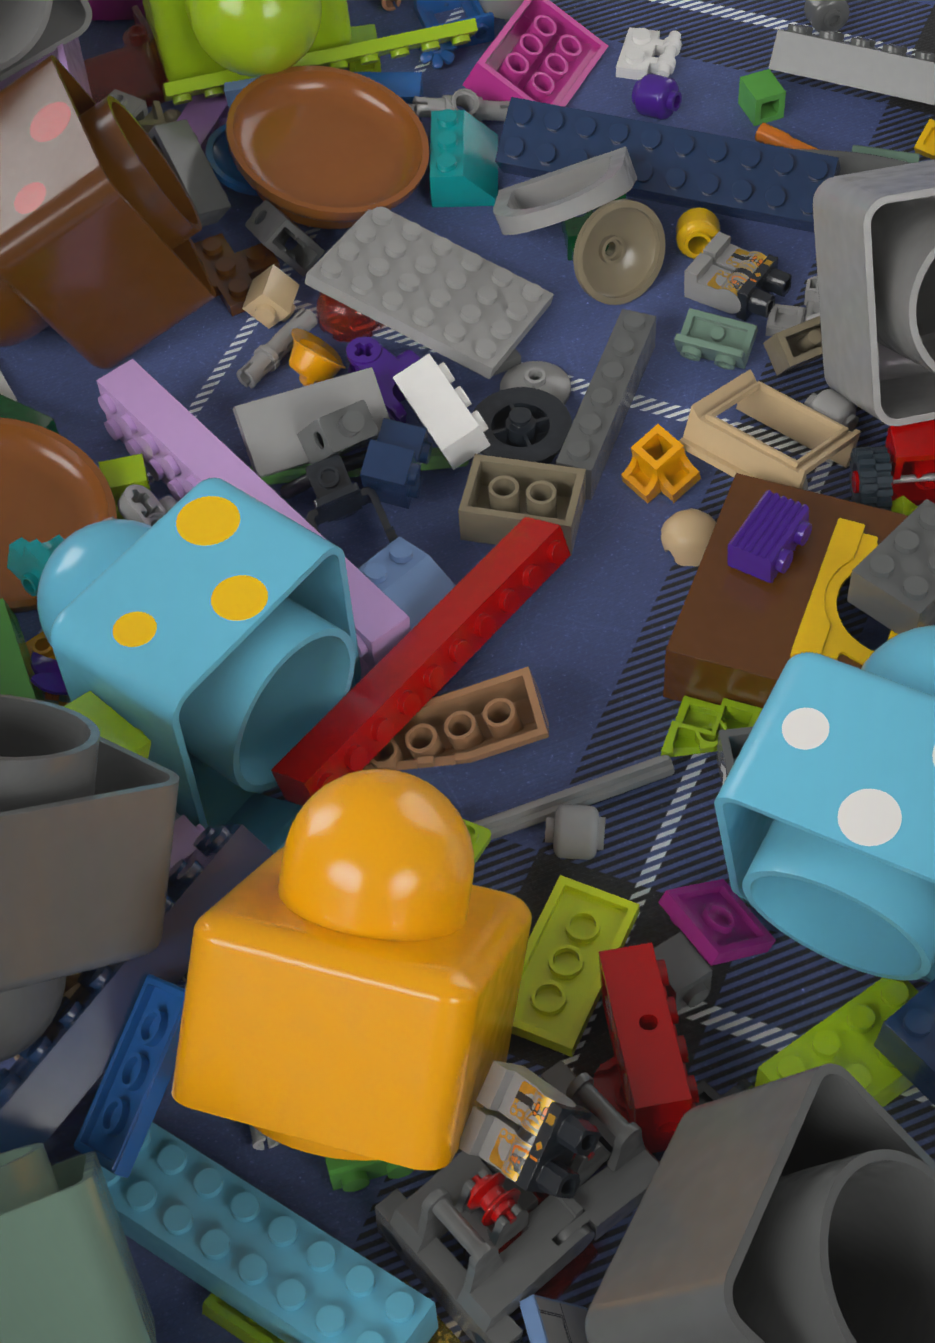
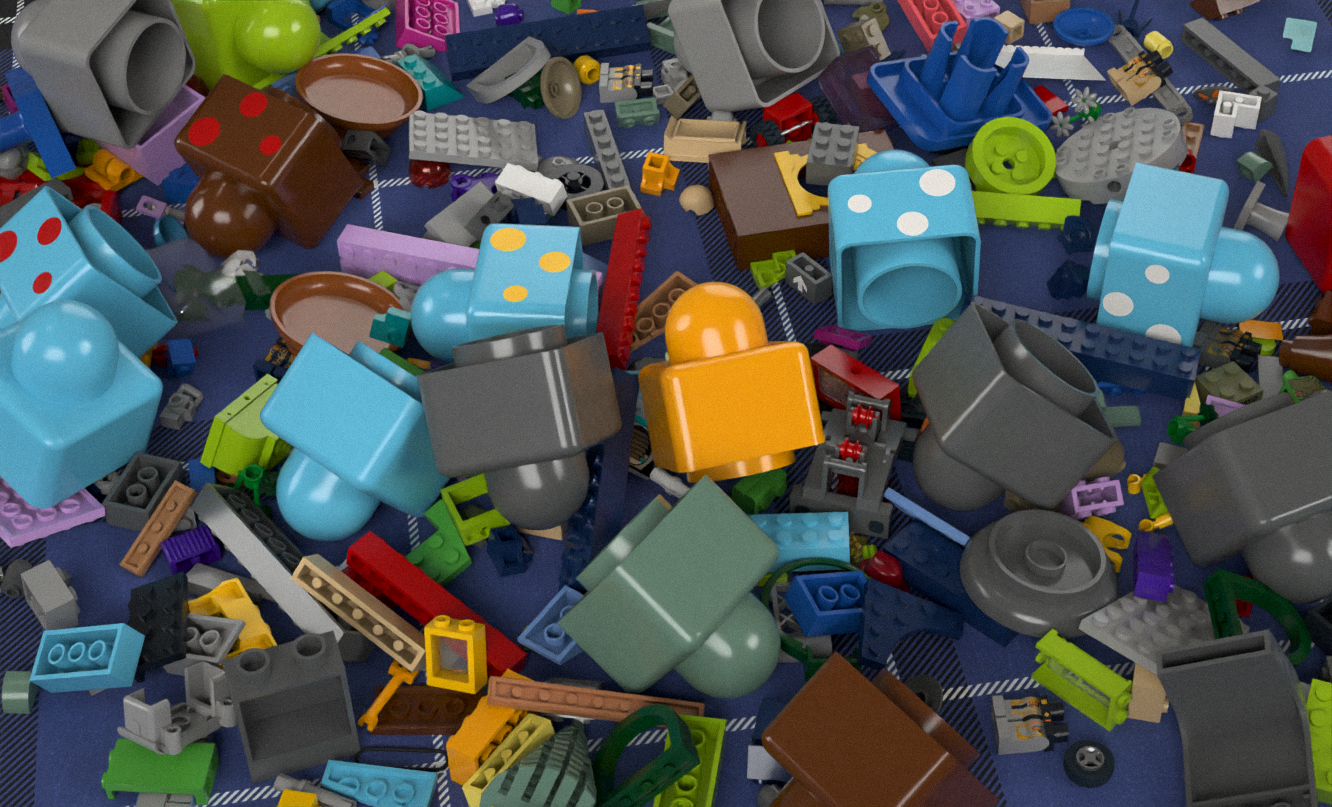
camera: 35 degrees left, 10 degrees down
blue tile [74,974,185,1179] -> none
light grey pin [236,308,318,389] -> none
tan brick [242,264,300,329] -> none
light orange piece [289,328,346,386] -> none
hips [459,1061,601,1199] -> none
dark purple brick [728,490,812,583] -> none

